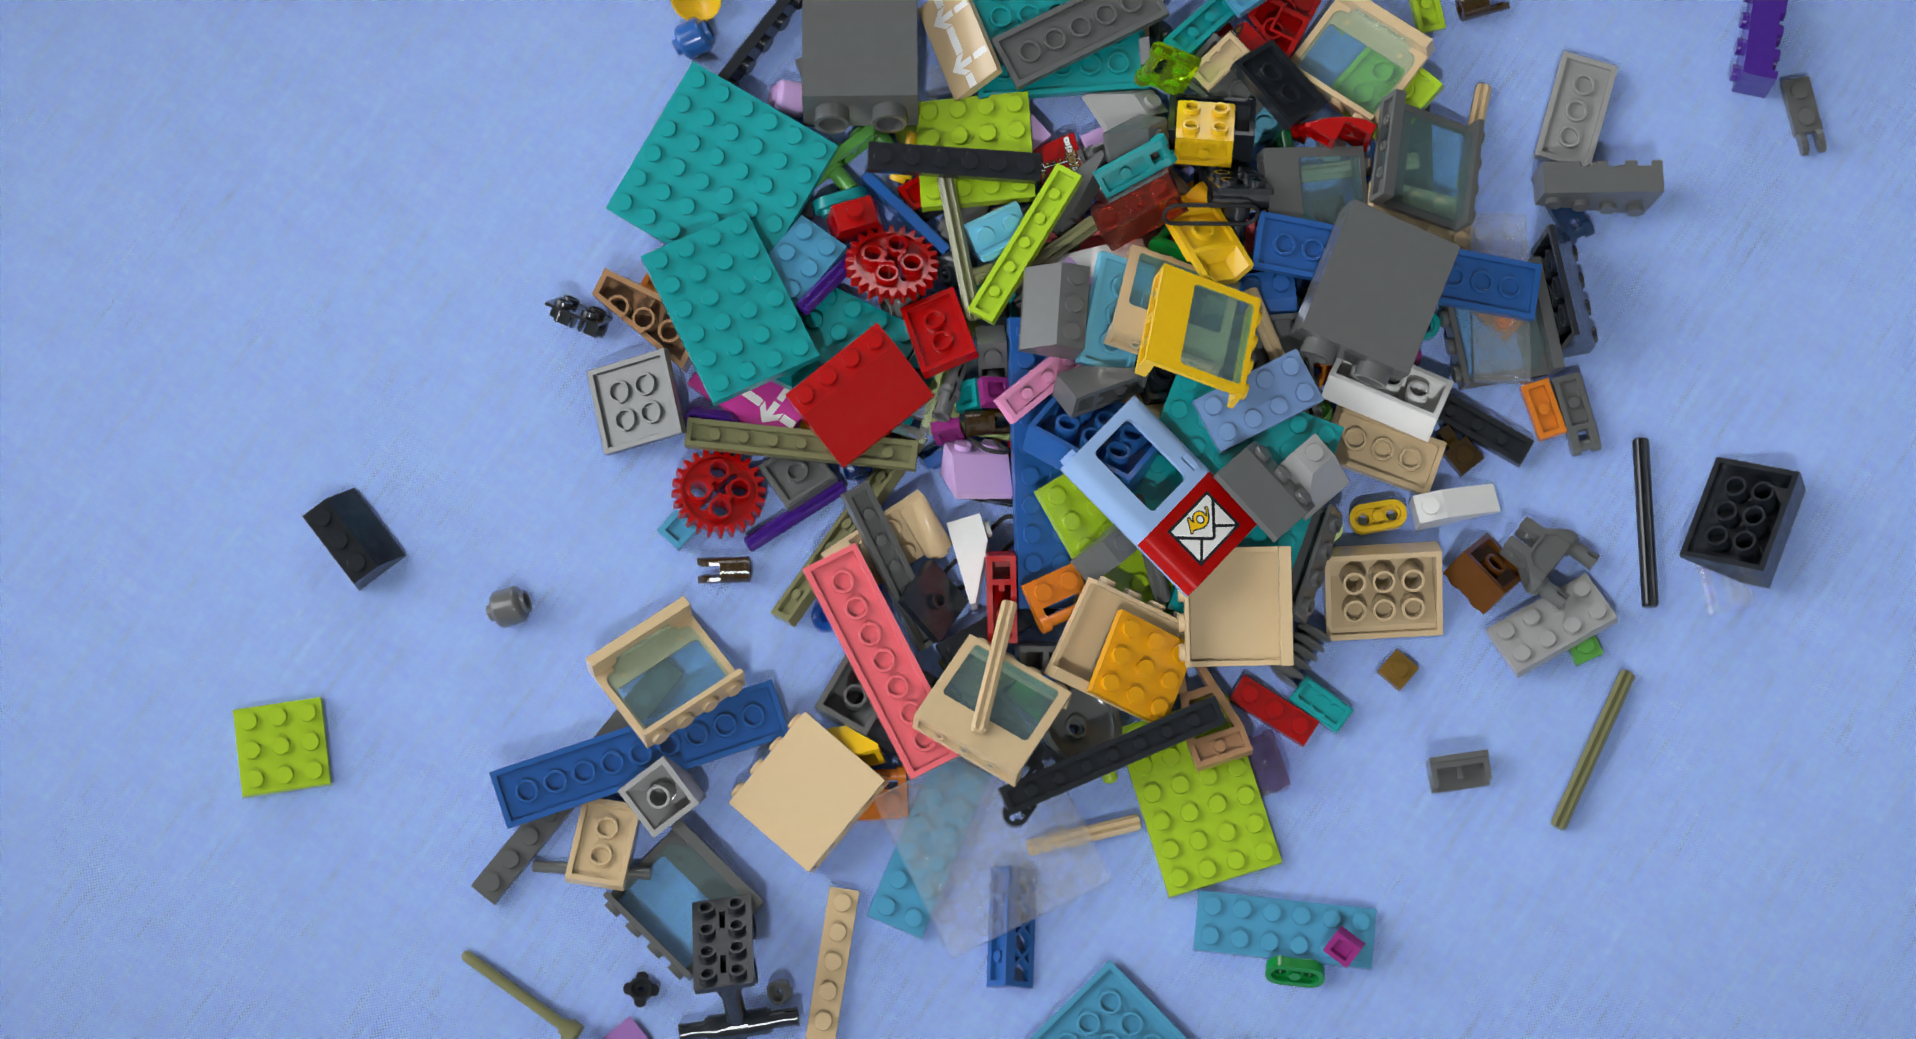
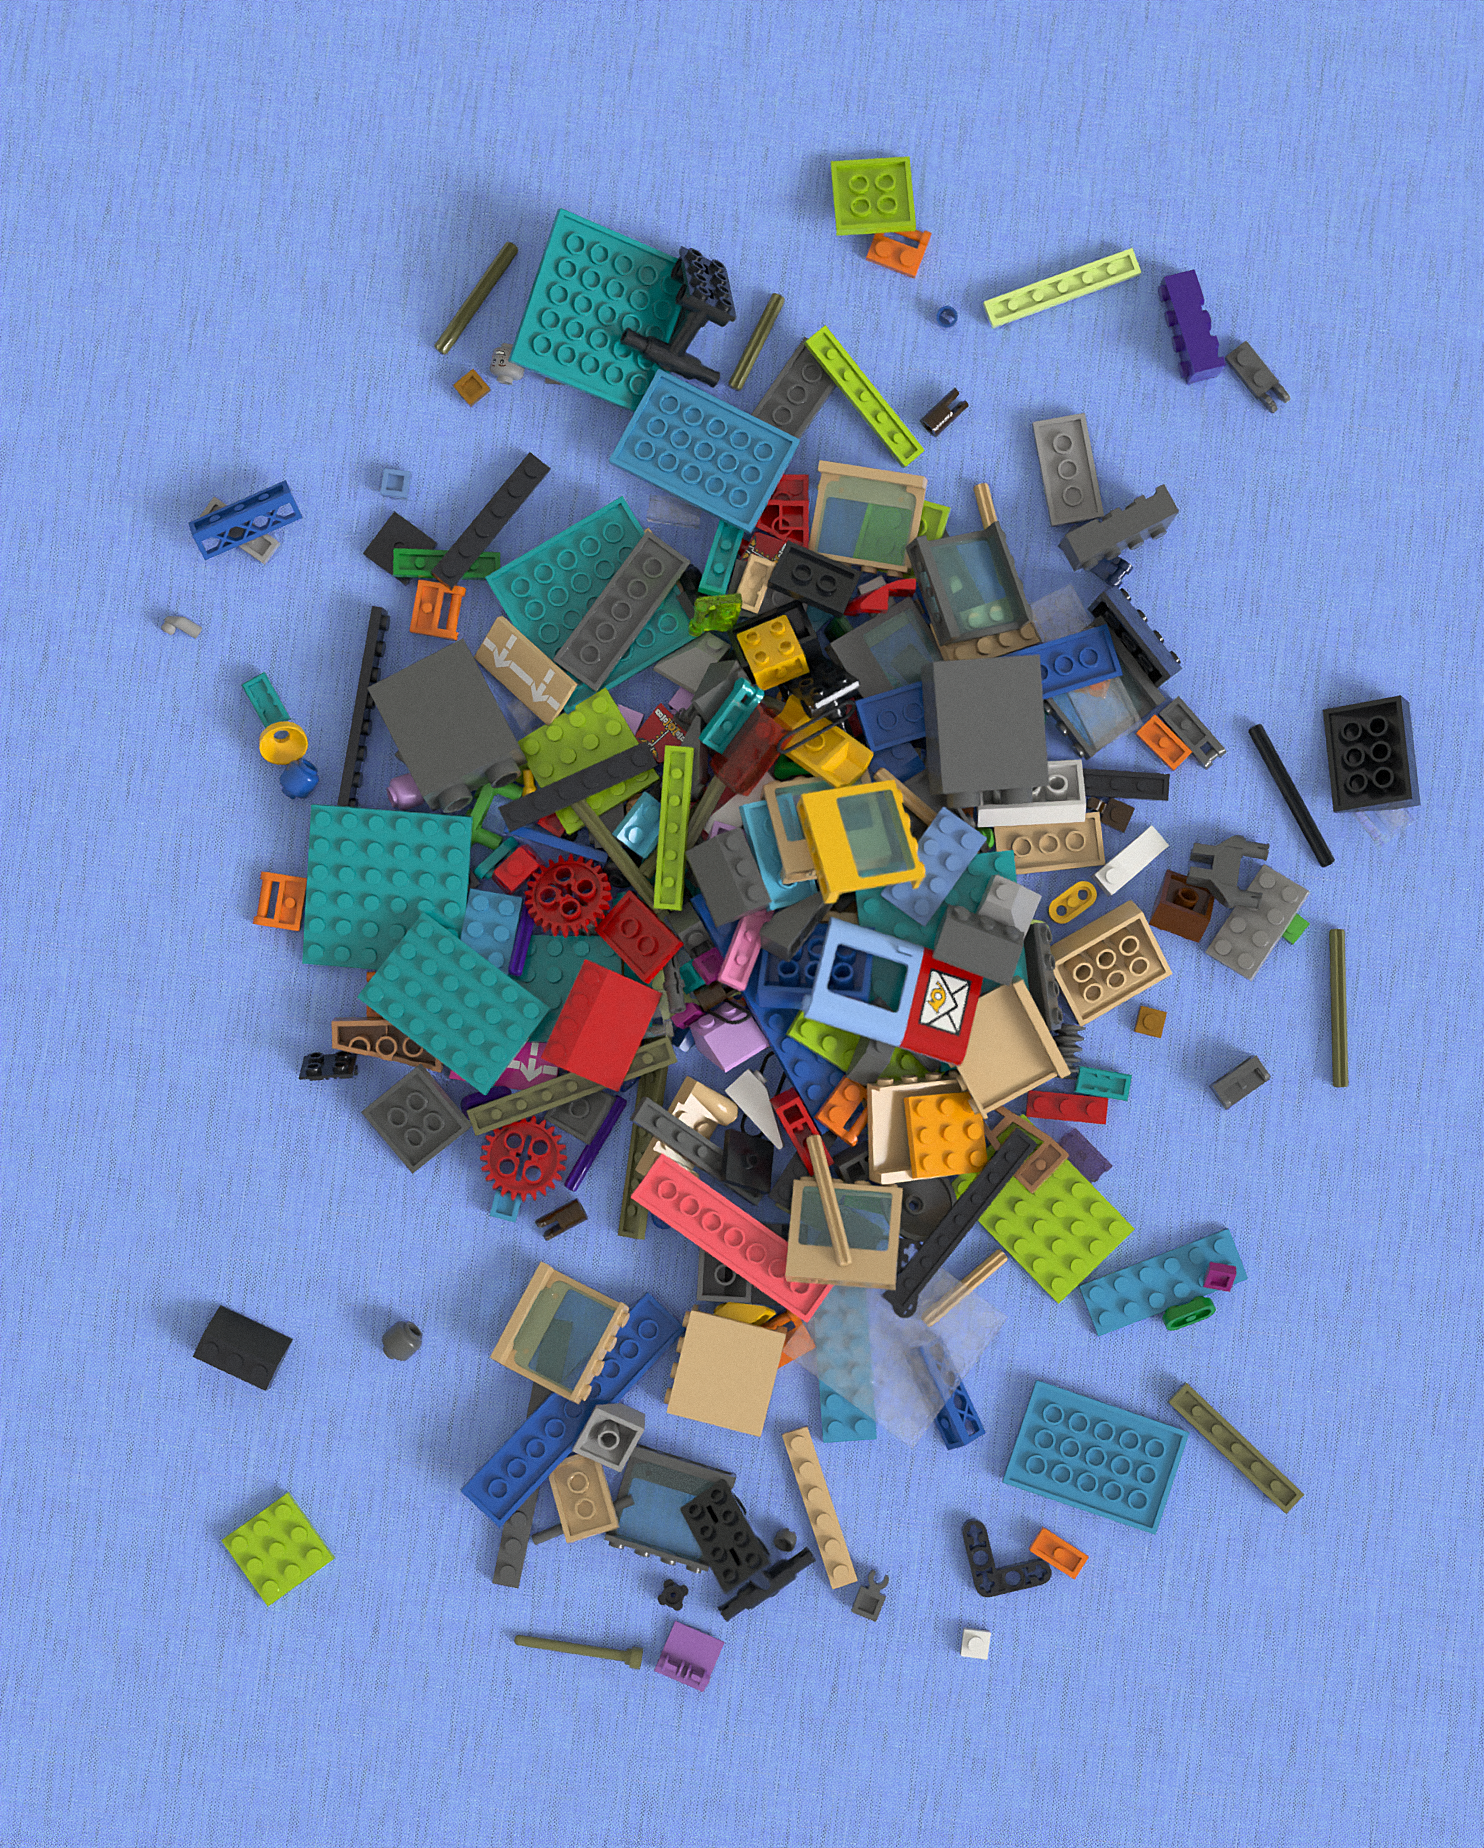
camera: 35 degrees left, 10 degrees up
none -> orange plate [252,871,307,931]

